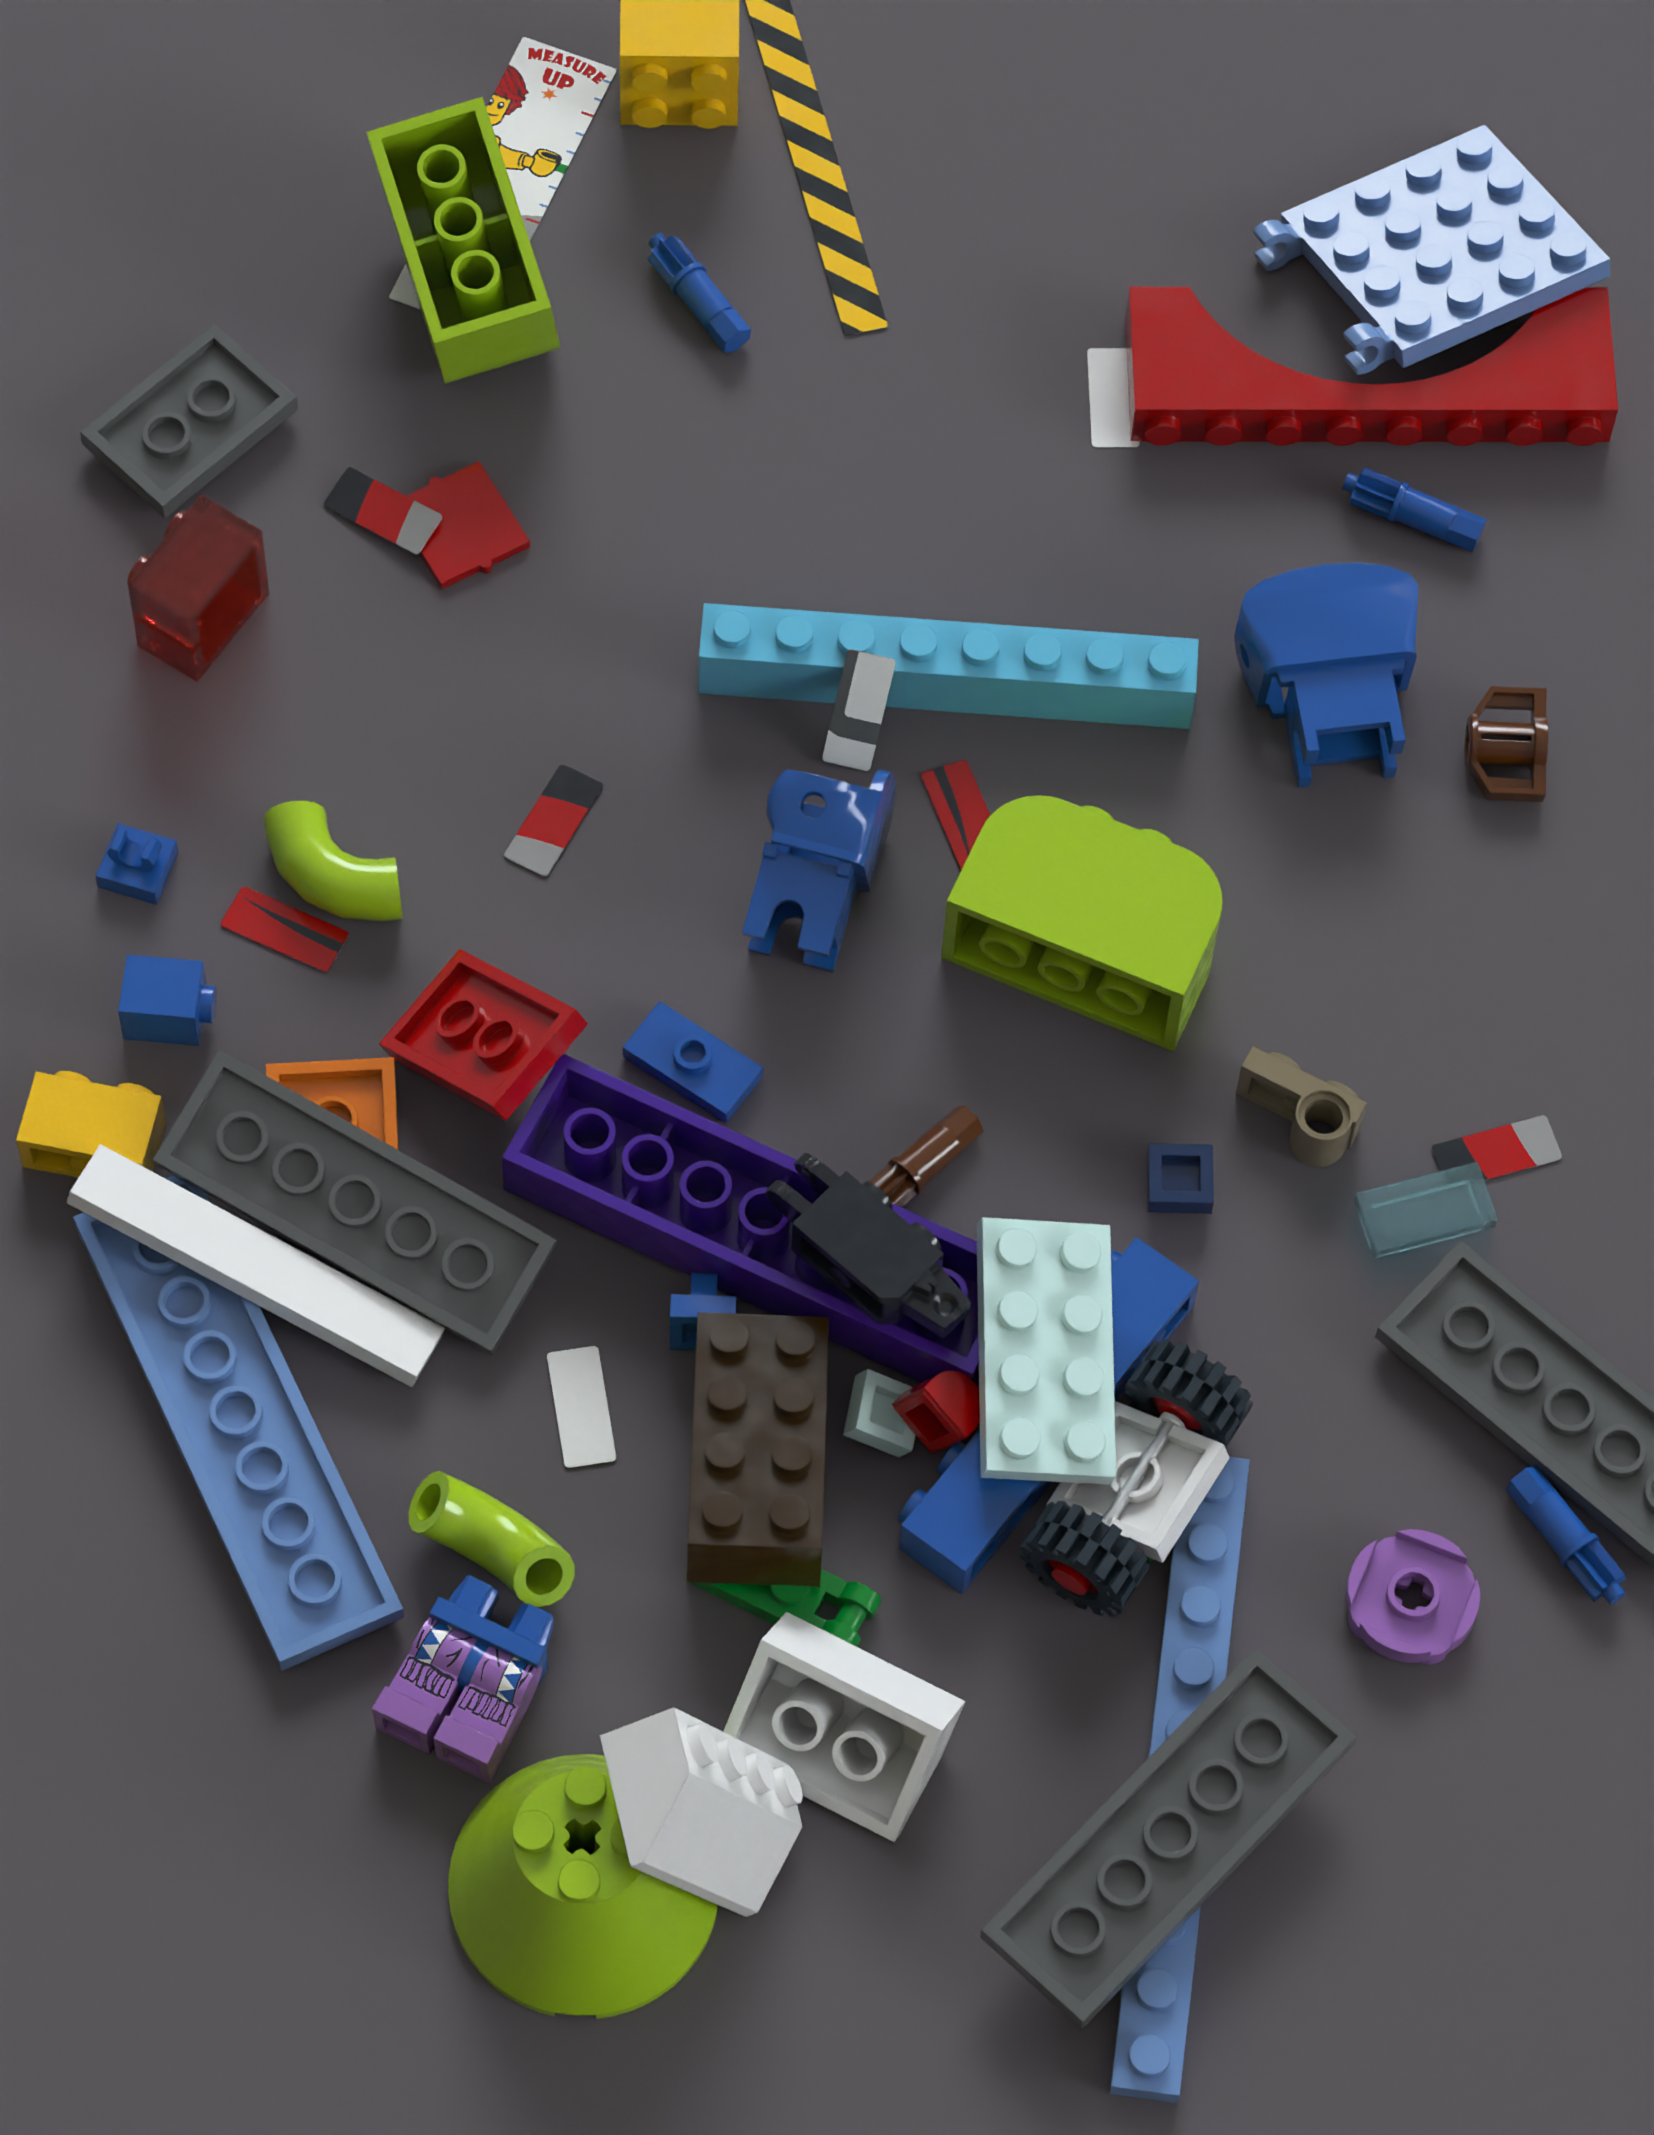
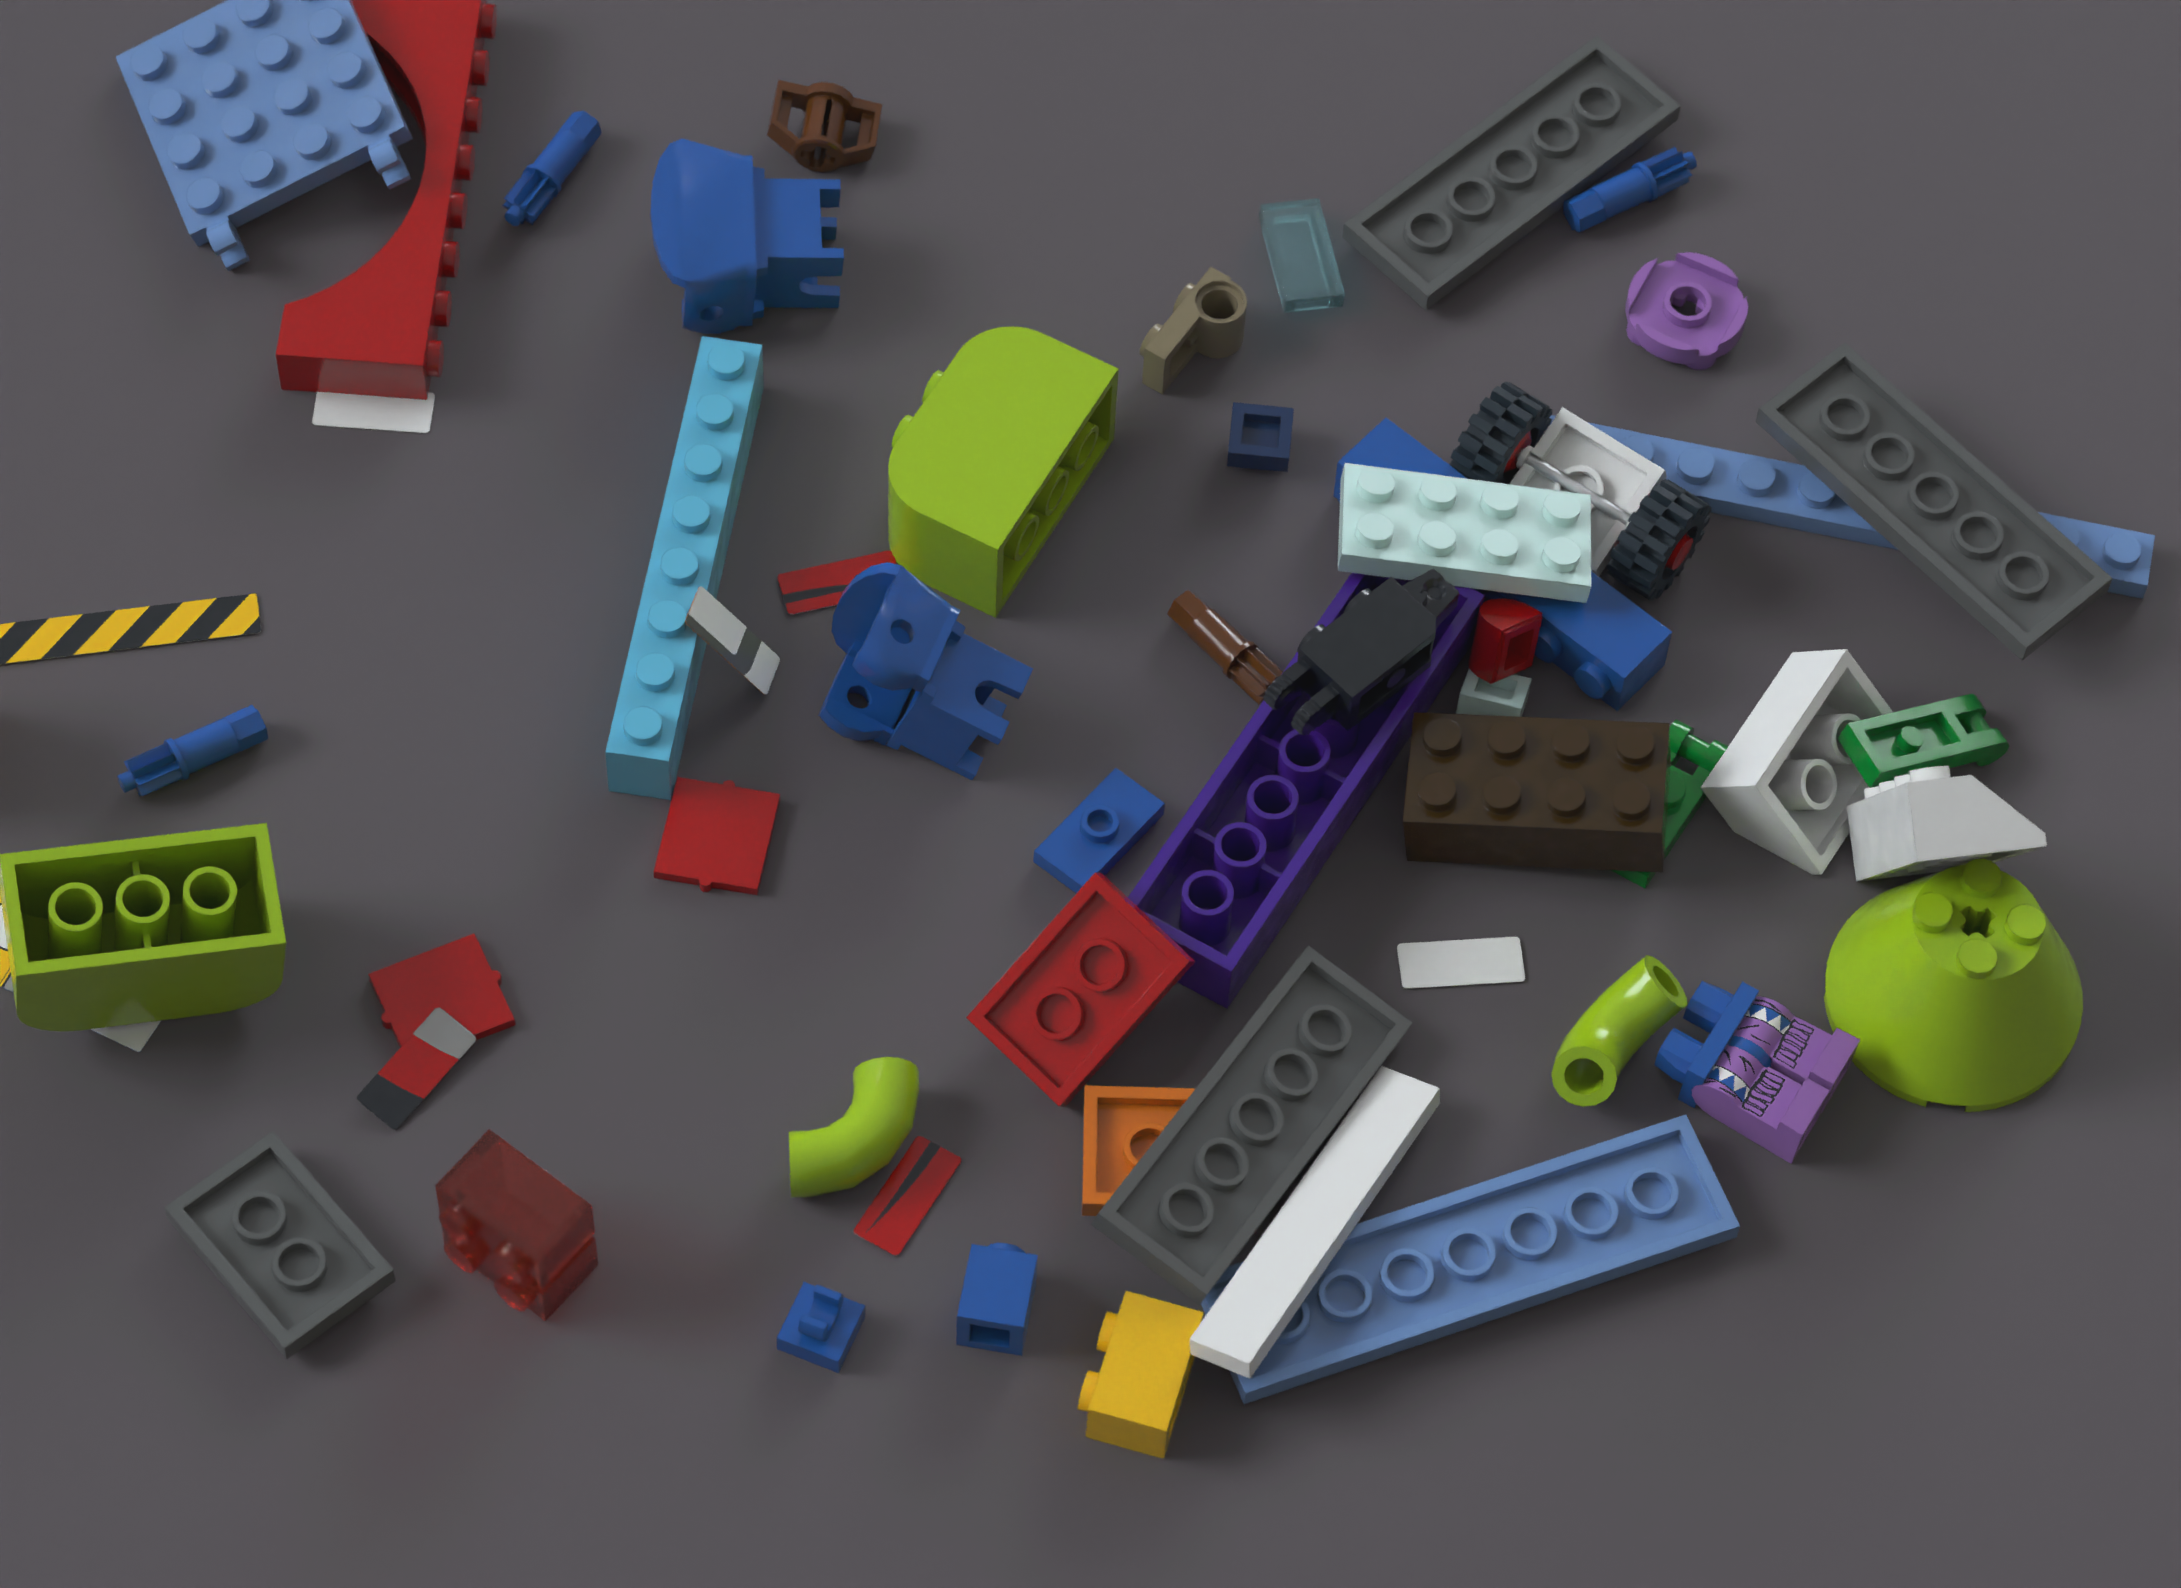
camera: 85 degrees left, 5 degrees down
sticker [504,765,603,876] -> none
blue tile [669,1273,736,1350] -> none
sticker [1432,1115,1562,1190] -> none
none -> red piece [653,777,781,896]
none -> green plate [1837,694,2009,788]

